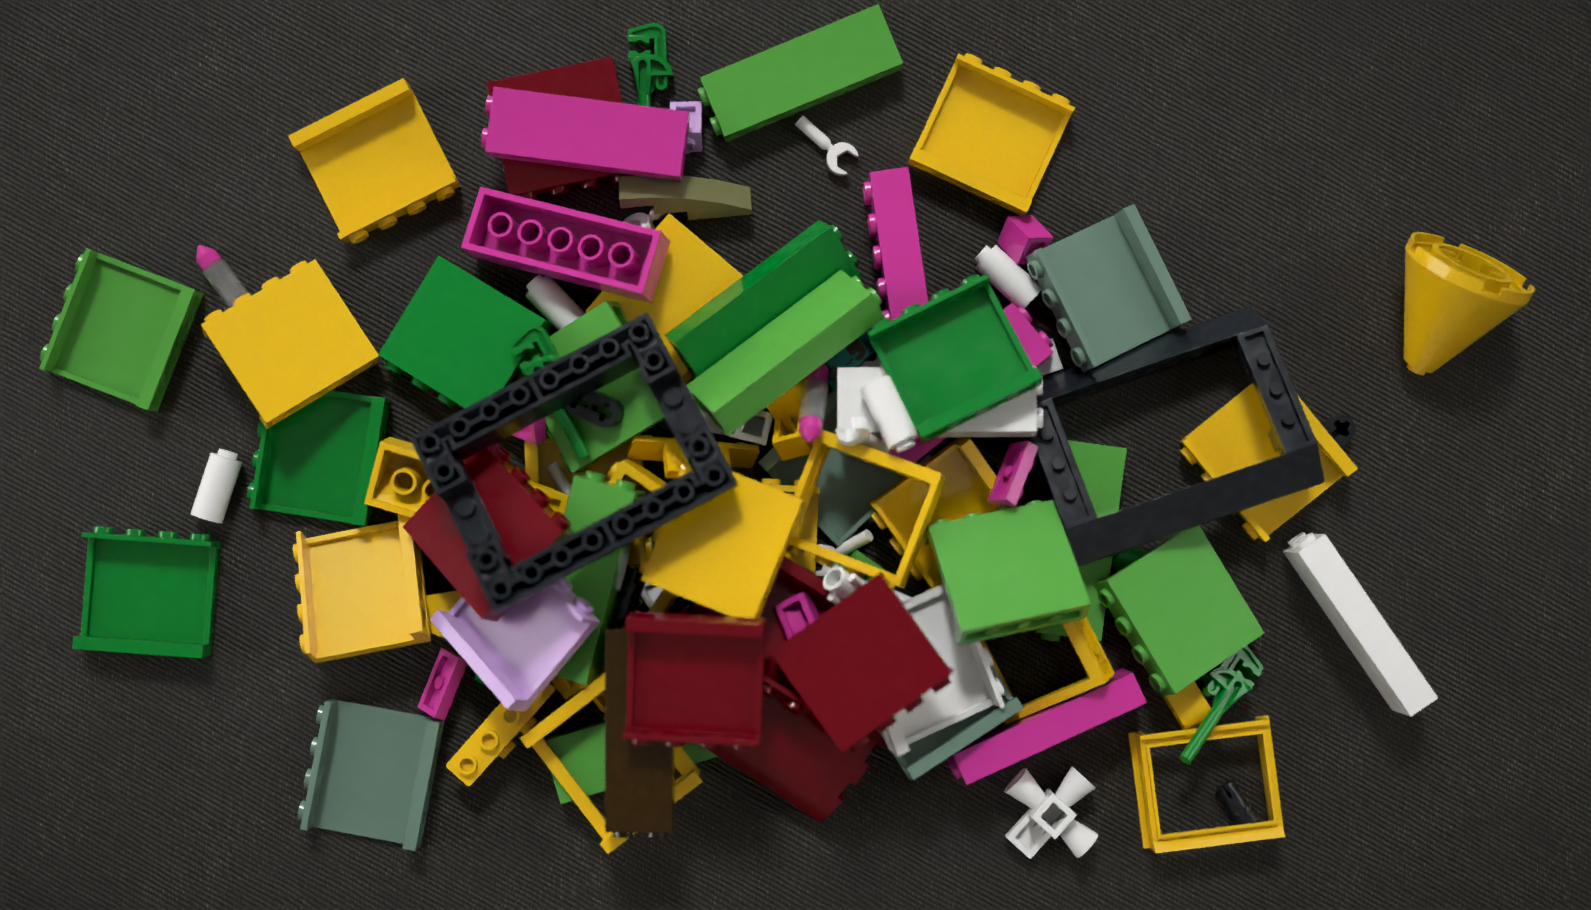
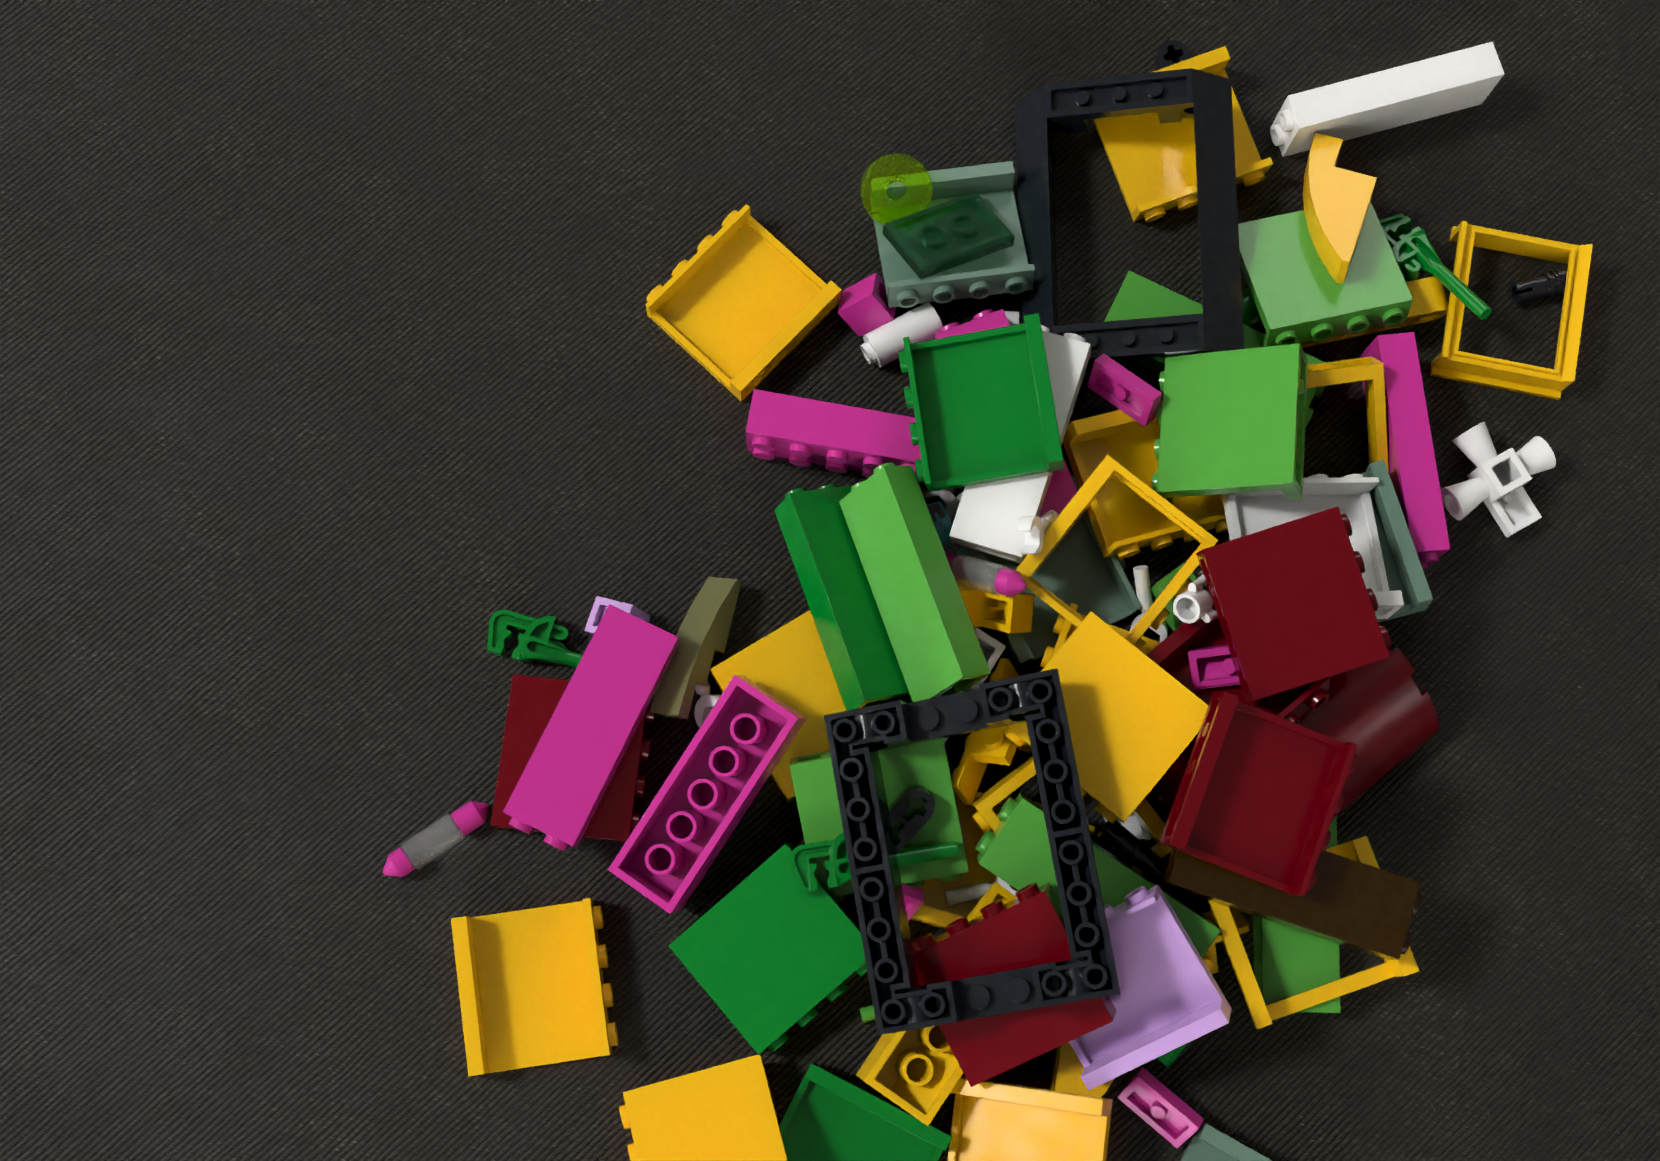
camera: 75 degrees left, 10 degrees down
yellow bracket [446,683,555,786] -> none
white brick [526,275,585,331] -> none
bright green brick [697,4,903,143] -> none
white piece [795,115,858,176] -> none
white brick [860,375,919,453] -> none
none -> piece [383,800,489,877]
none -> clear neon green tile [859,153,933,227]
none -> clear green tile [883,191,1015,280]
none -> yellow slope [1303,132,1377,284]

